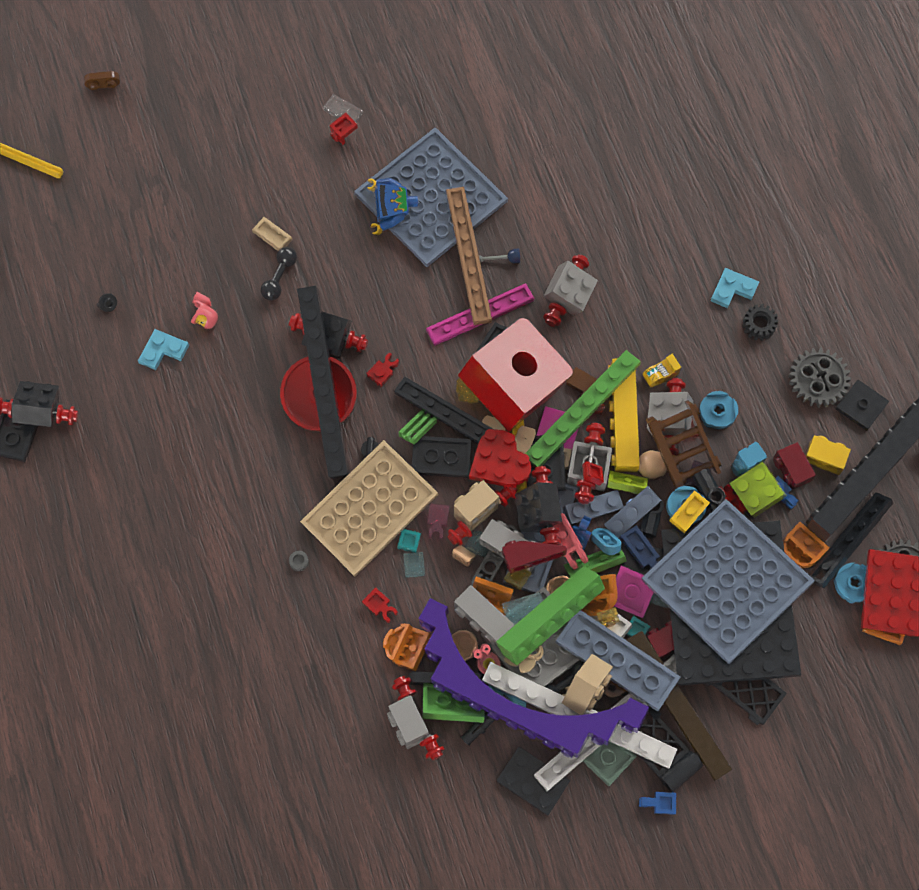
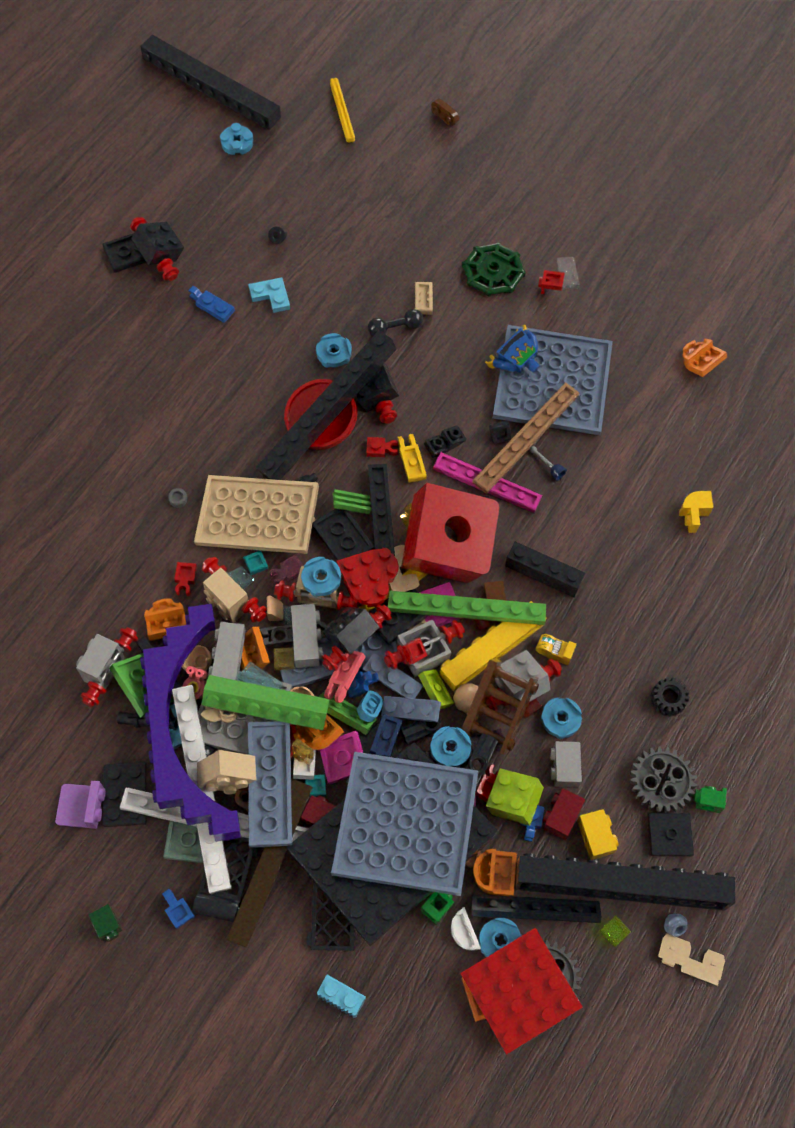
camera: 50 degrees right, 5 degrees down
coral piece [191,292,218,329] -> none
dark red slope [502,540,567,574] -> none
light grey brick [543,255,598,327] -> none
yellow plate [669,490,710,533] -> none
medium azure plate [711,268,759,308] -> none
dark azure brick [731,442,767,477] -> none
none -> medium lavender bracket [55,781,105,829]
none -> dark green brick [89,904,123,942]
none -> blue plate [188,286,235,323]
none -> tan brick [202,557,267,623]
none -> dark azure plate [301,557,341,597]
none -> dark azure plate [316,333,352,368]
none -> medium azure brick [317,975,366,1018]
none -> yellow hinge [398,434,427,483]
none -> green brick [421,892,454,925]
none -> black slope [424,425,466,458]
none -> white plate [451,907,481,951]
none -> dark green plate [462,242,526,297]
none -> black tile [489,421,511,444]
none -> black brick [505,541,585,598]
none -> light grey brick [550,741,582,787]
none -> clear neon green plate [600,915,631,947]
none -> yellow brick [679,491,713,533]
none -> orange slope [683,339,727,377]
none -> green brick [693,786,727,813]

